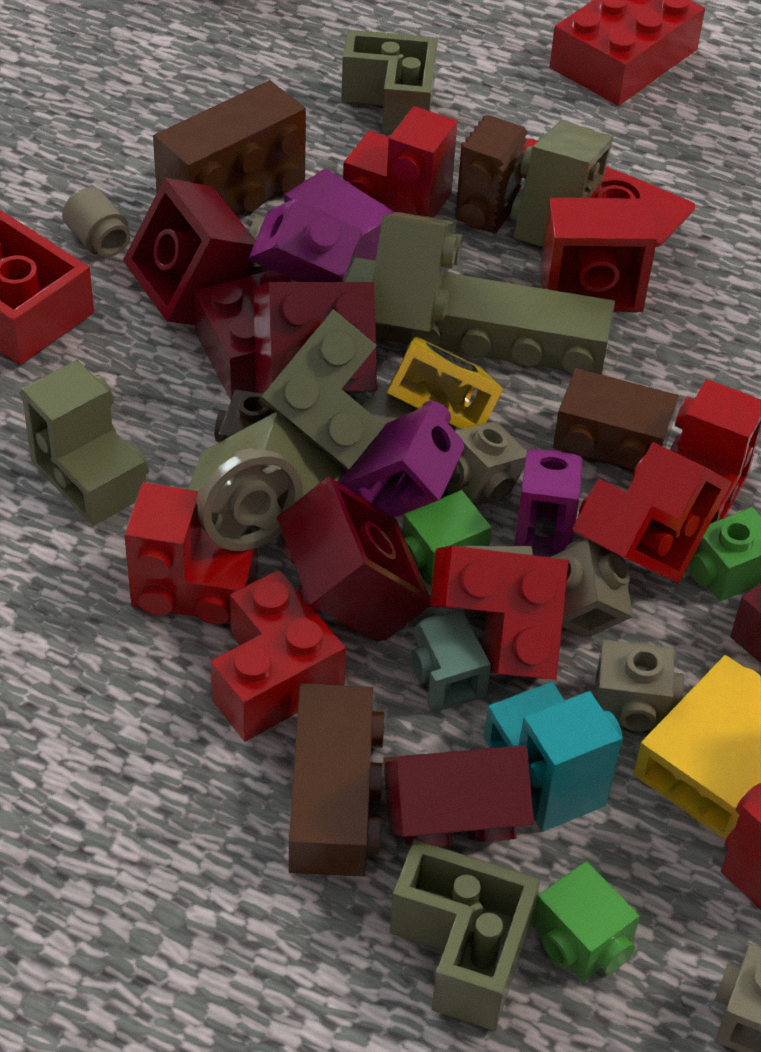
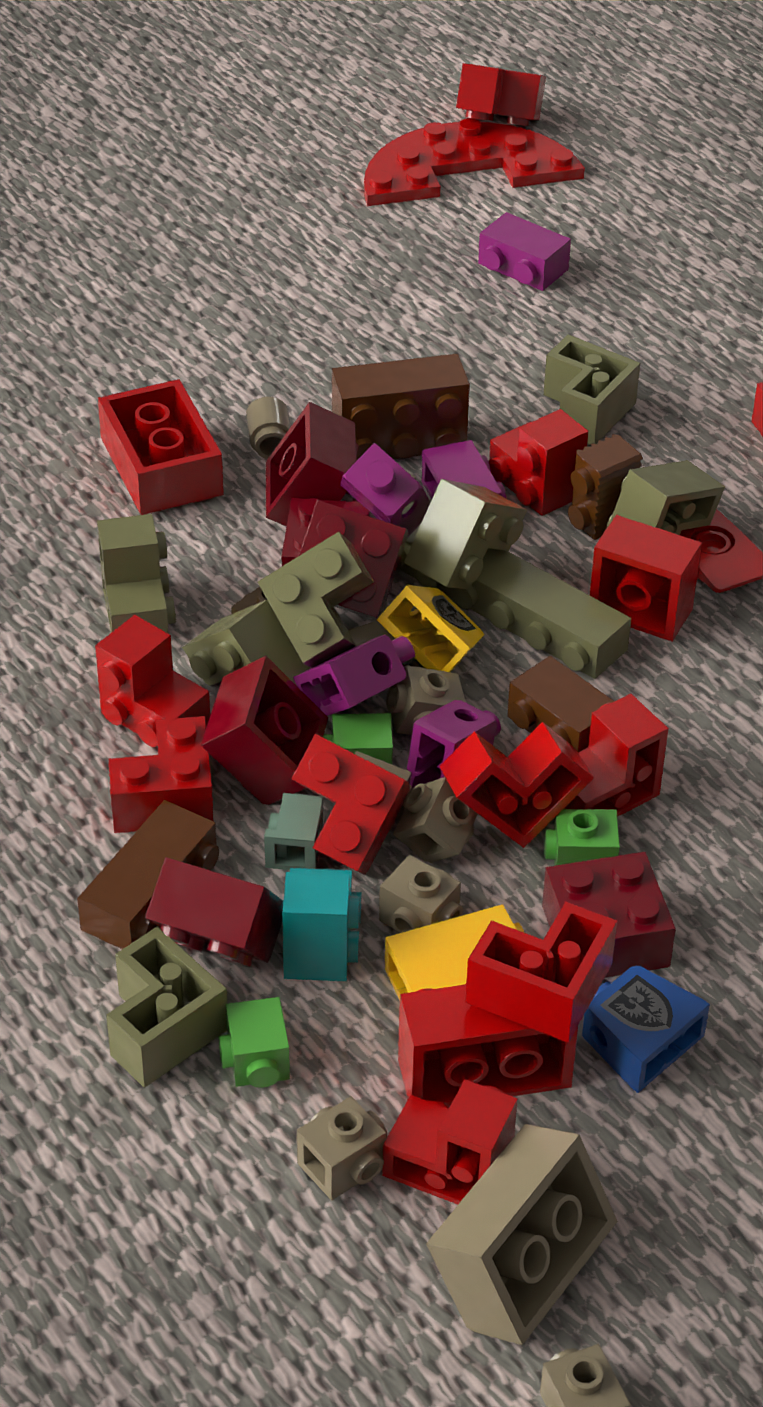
camera: 30 degrees right, 5 degrees down
dark tan wheel [196,448,303,551] -> none

